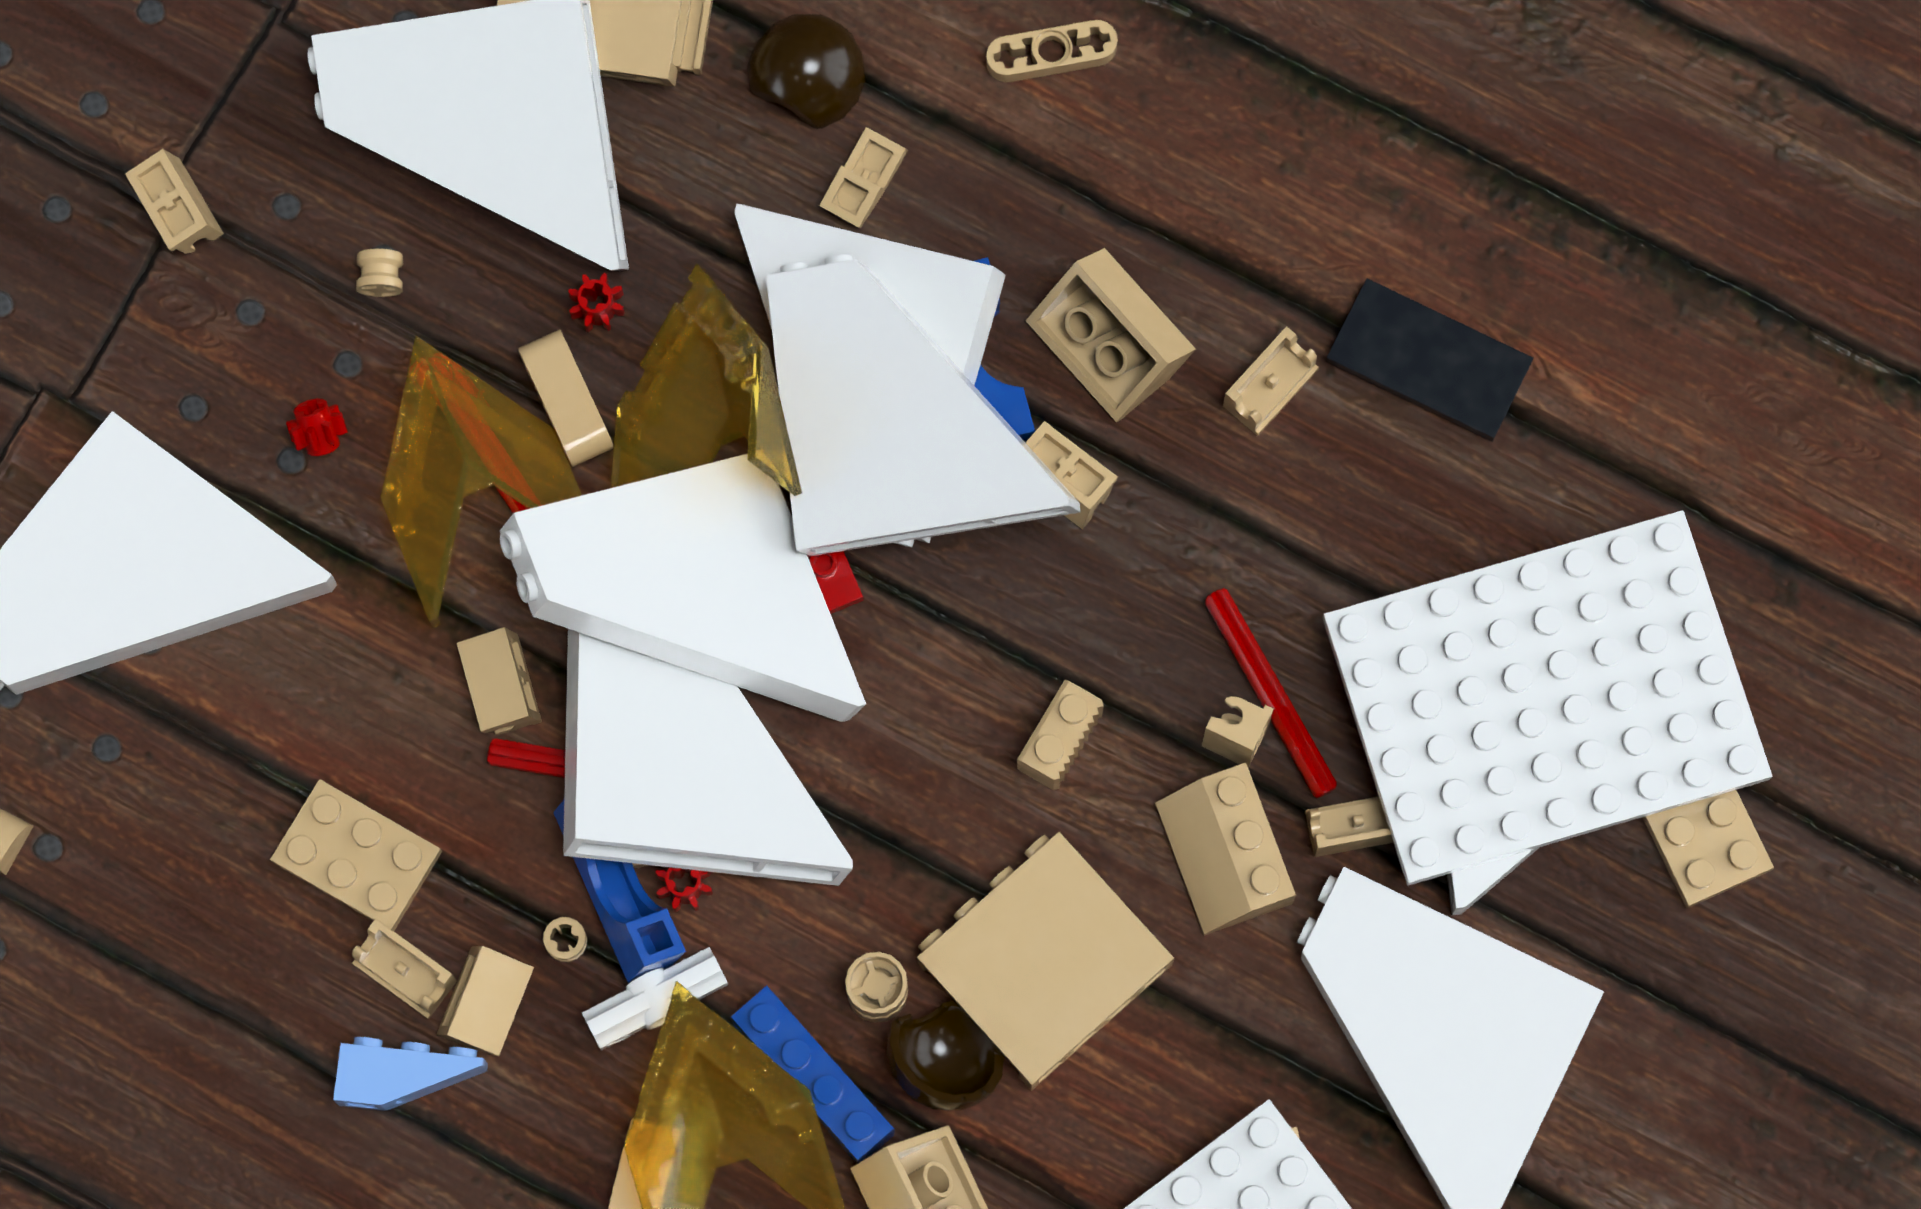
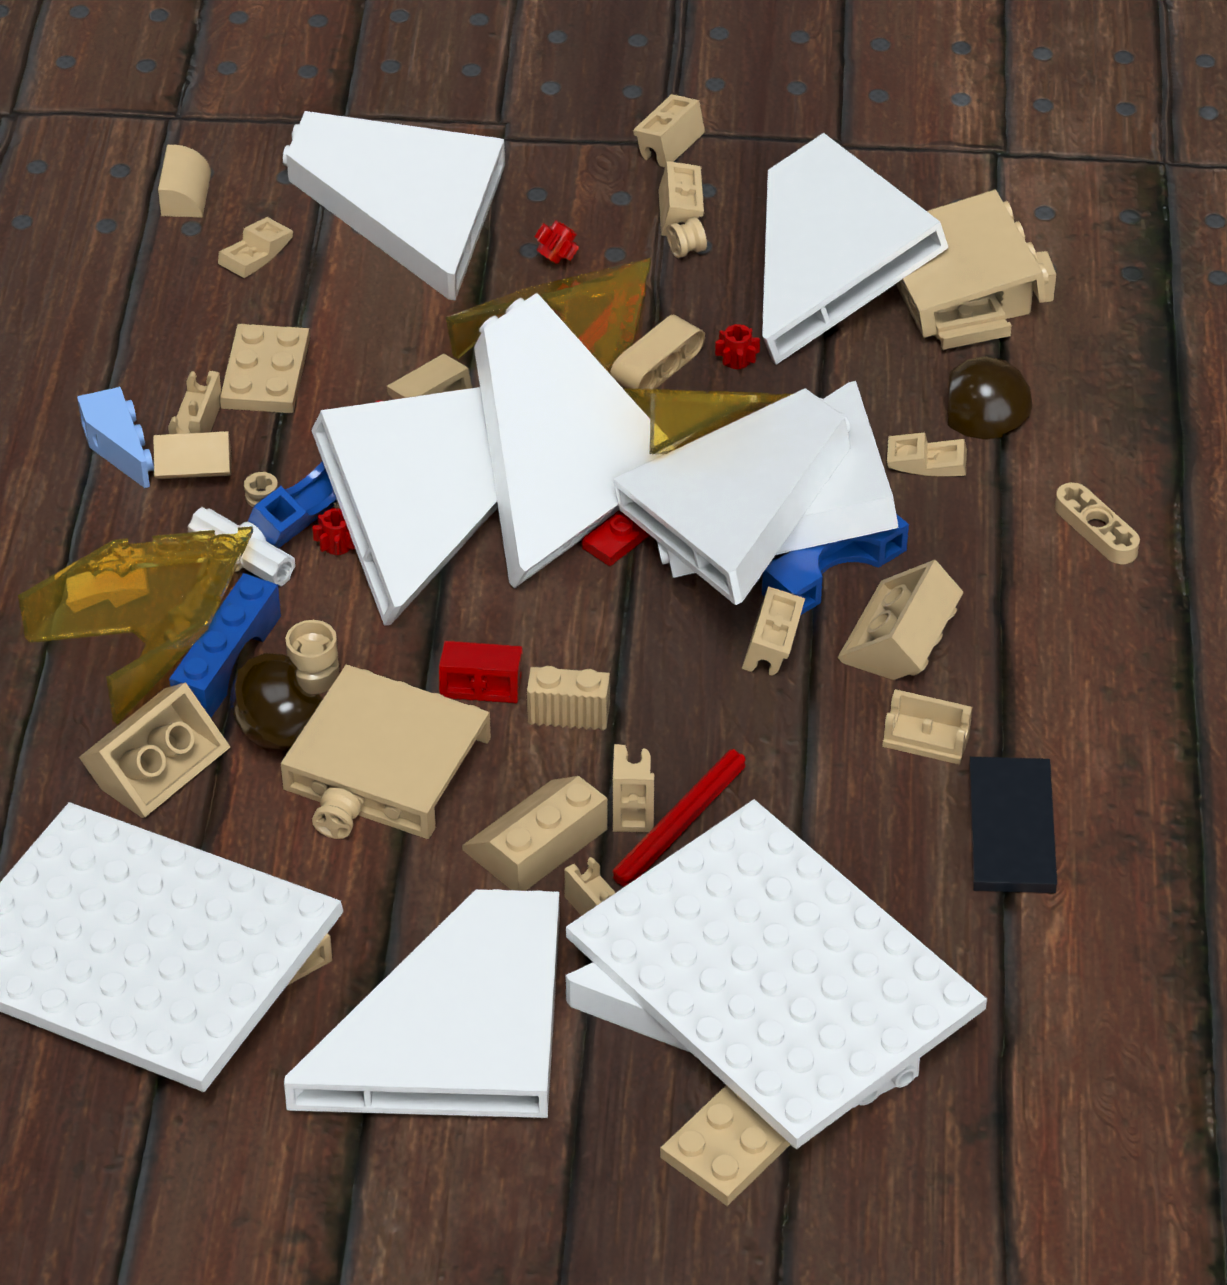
camera: 65 degrees right, 30 degrees down
none -> tan slope [218,217,293,278]
none -> tan wheel [312,788,361,839]
none -> red hinge [439,641,523,703]
none -> tan hinge [658,161,704,236]

